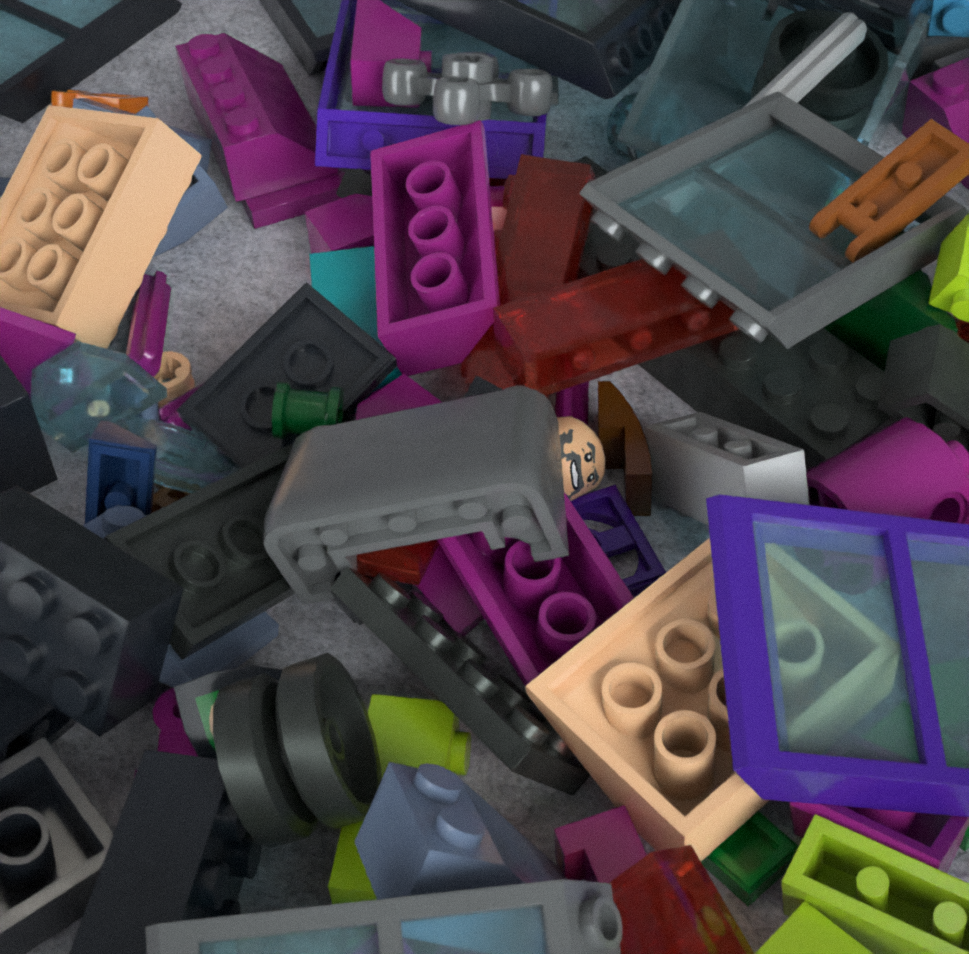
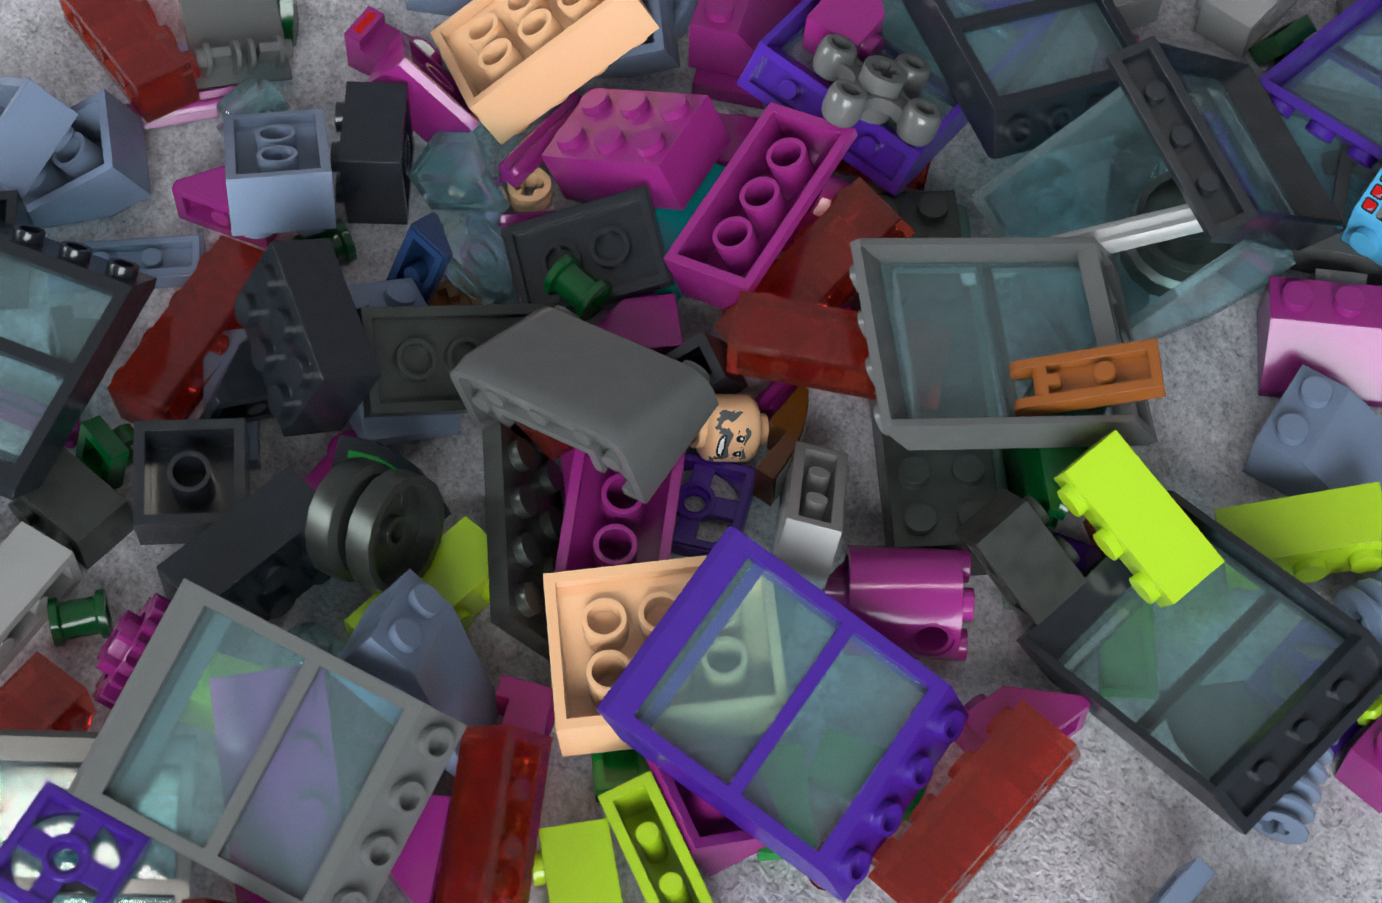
camera: 30 degrees right, 10 degrees up
none -> magenta brick [541,88,731,210]

